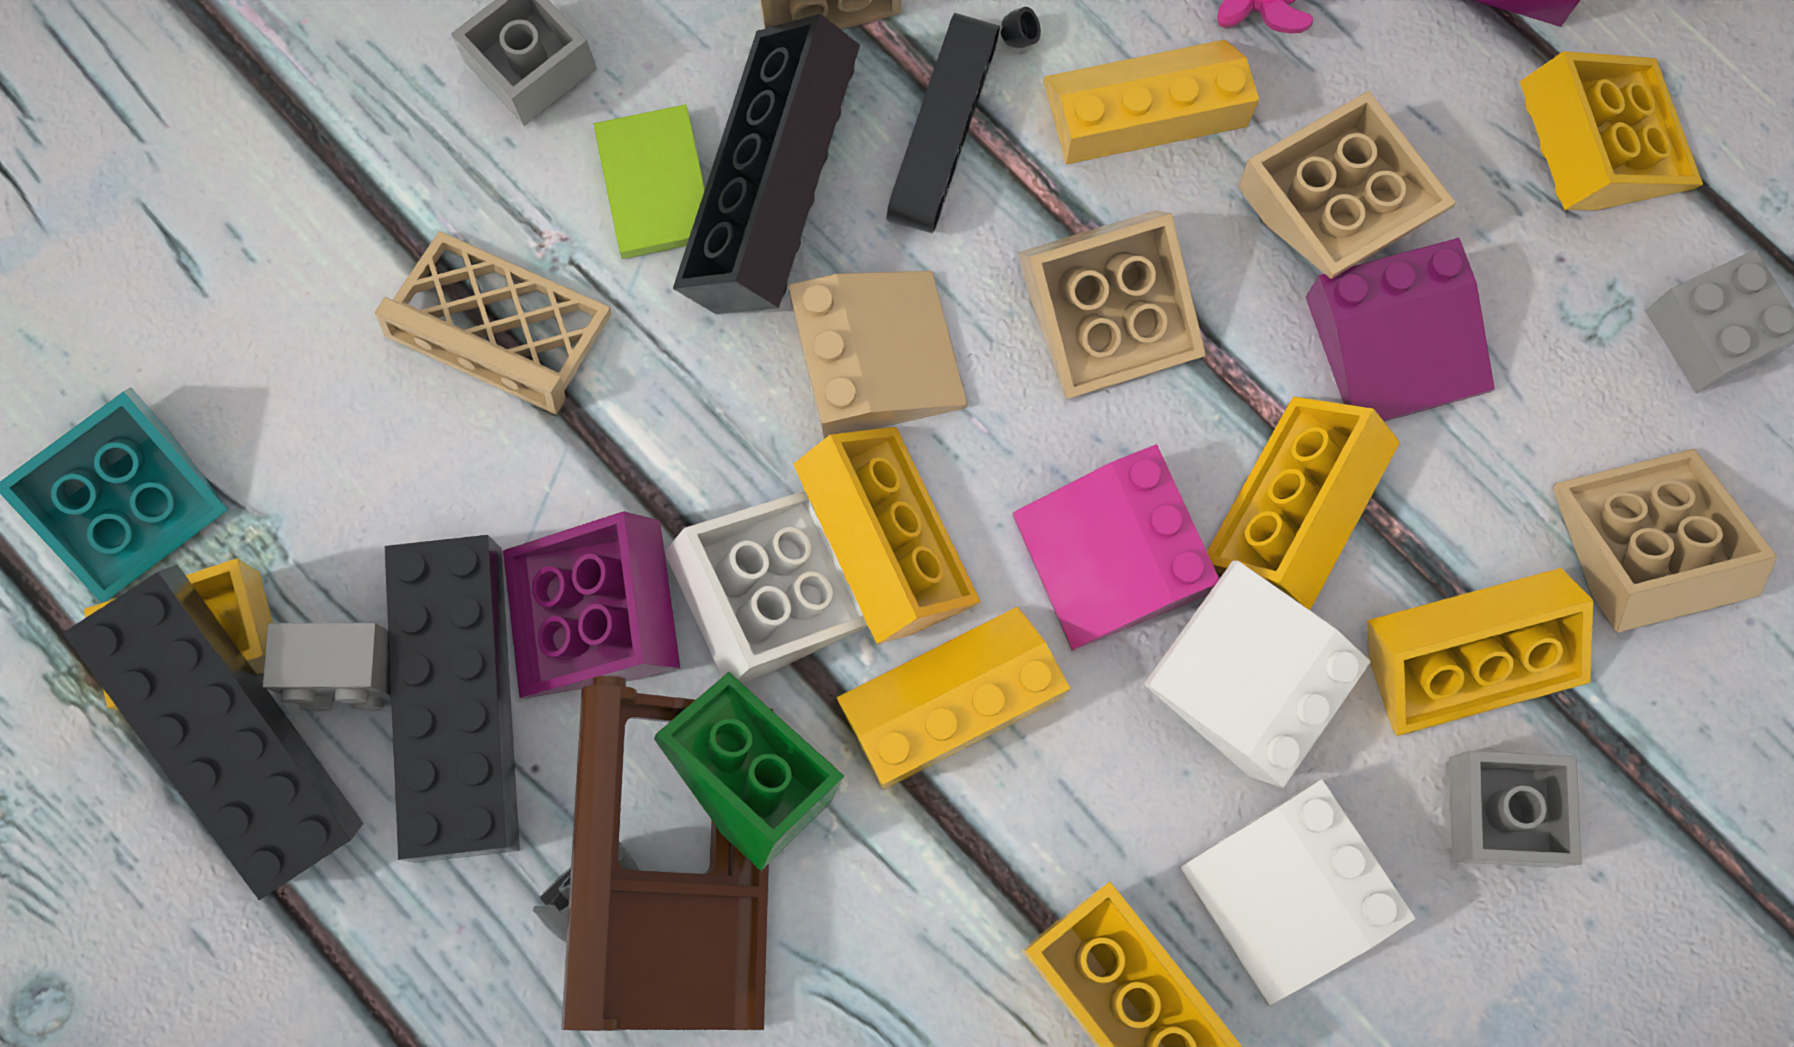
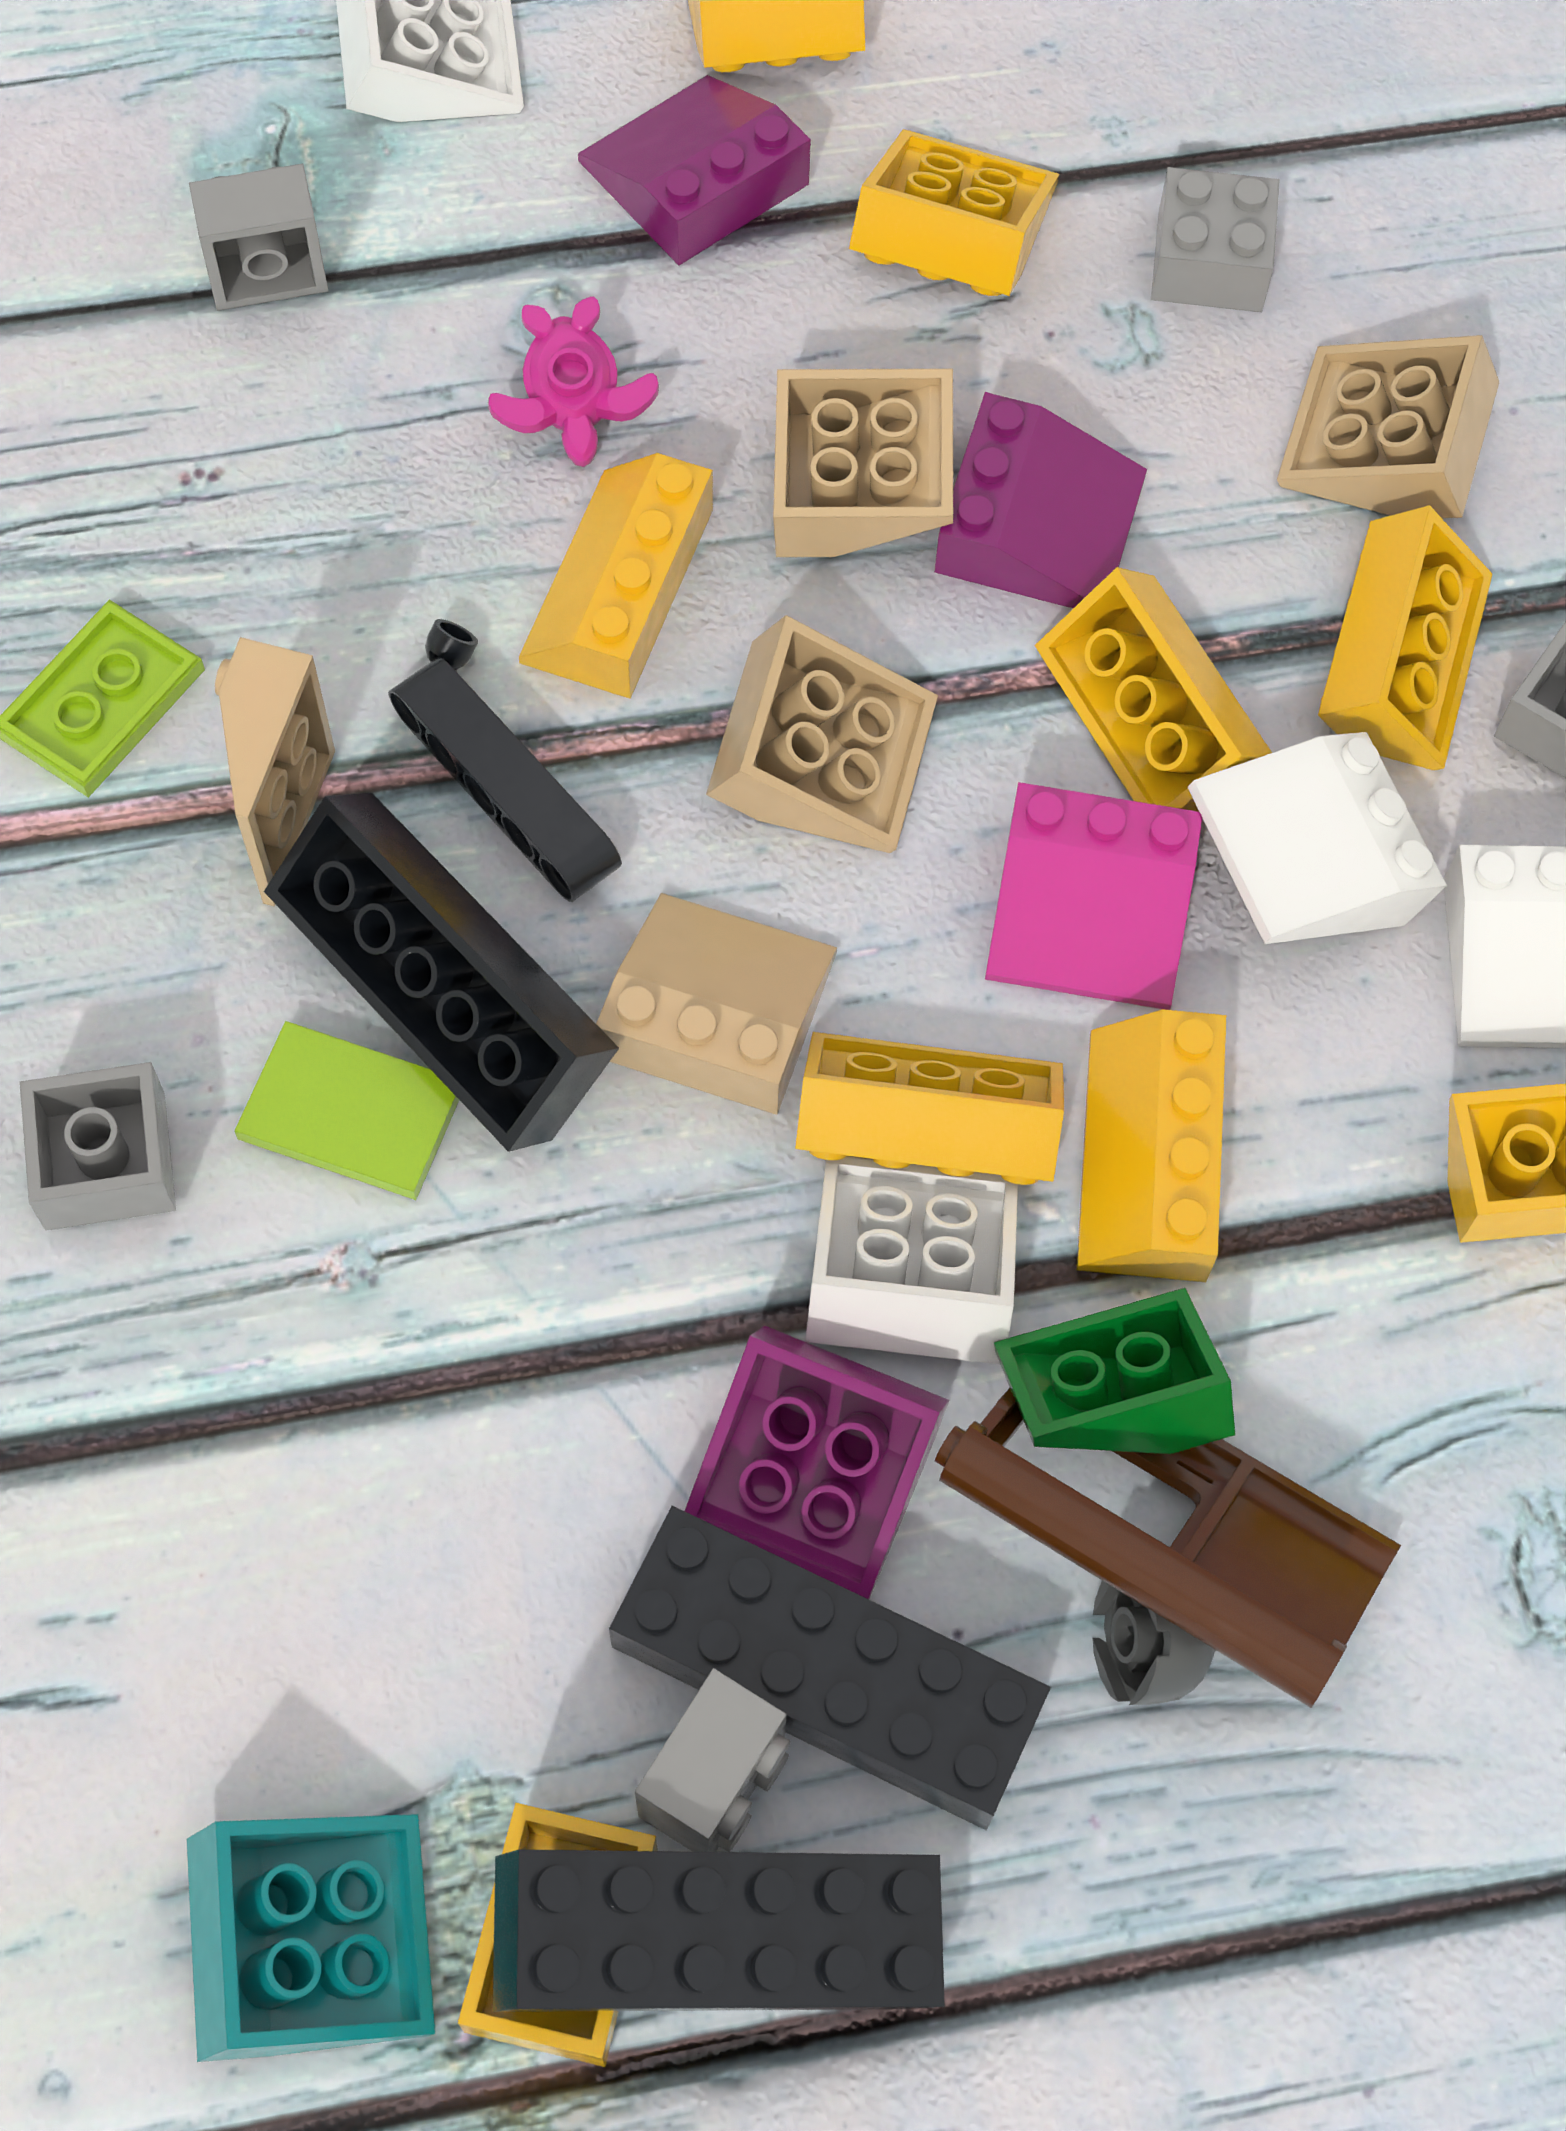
camera: 60 degrees left, 10 degrees down
tan fence [375,231,612,415] -> none

